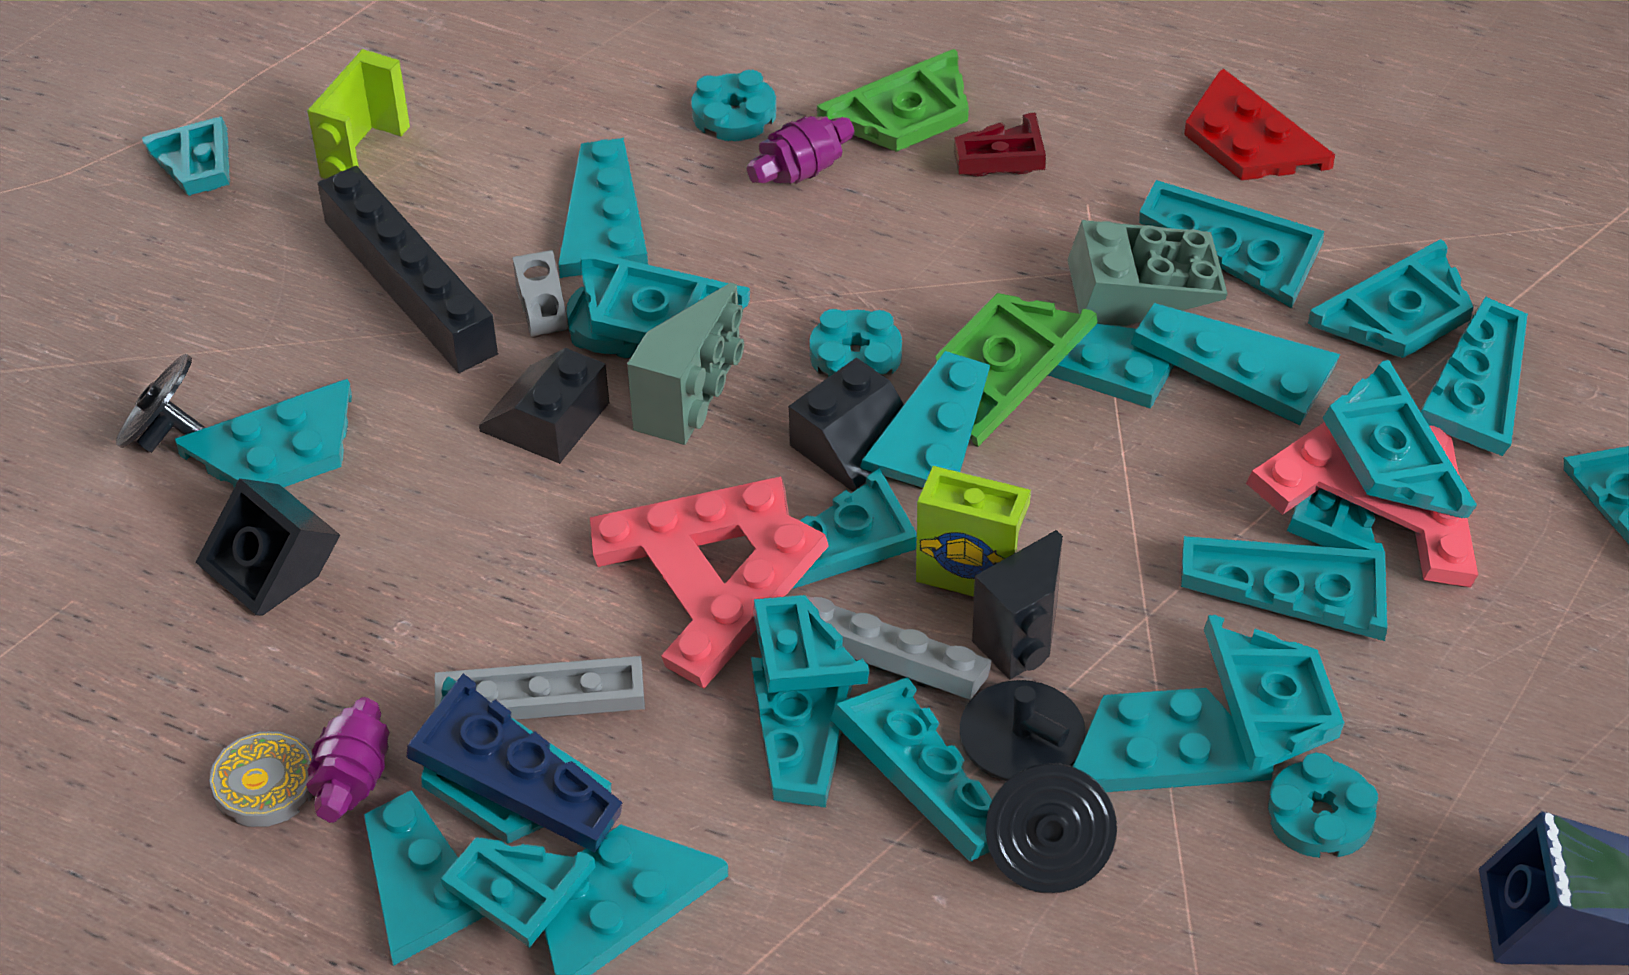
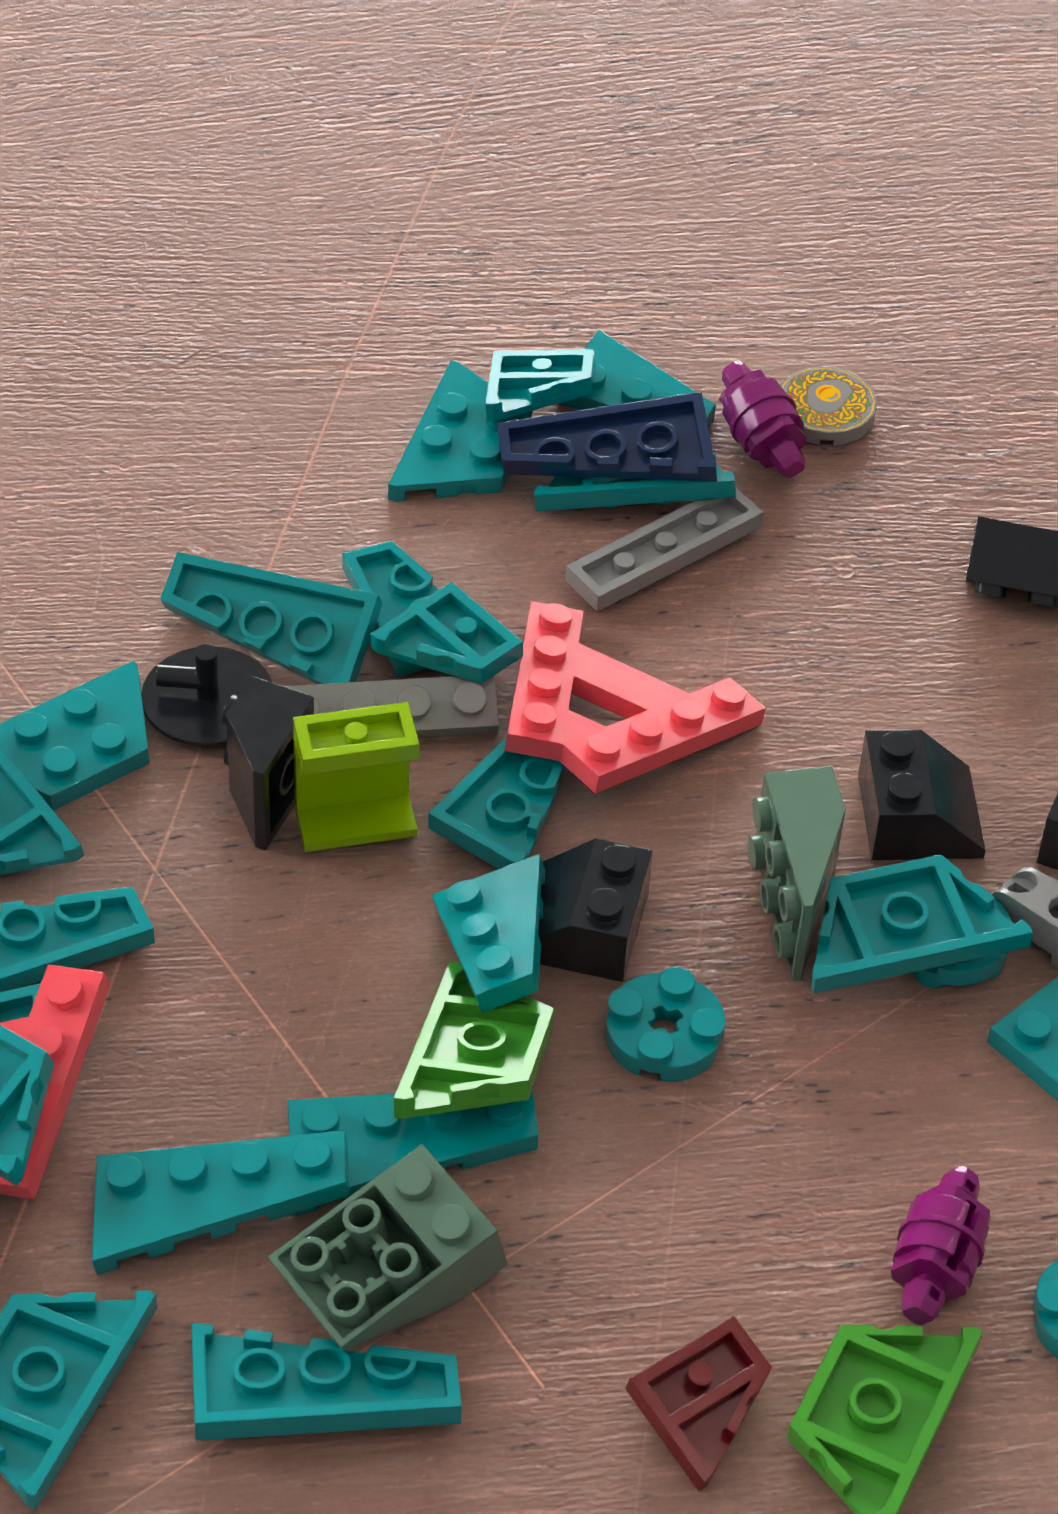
camera: 145 degrees right, 0 degrees up
black shield [985,763,1117,893] -> none

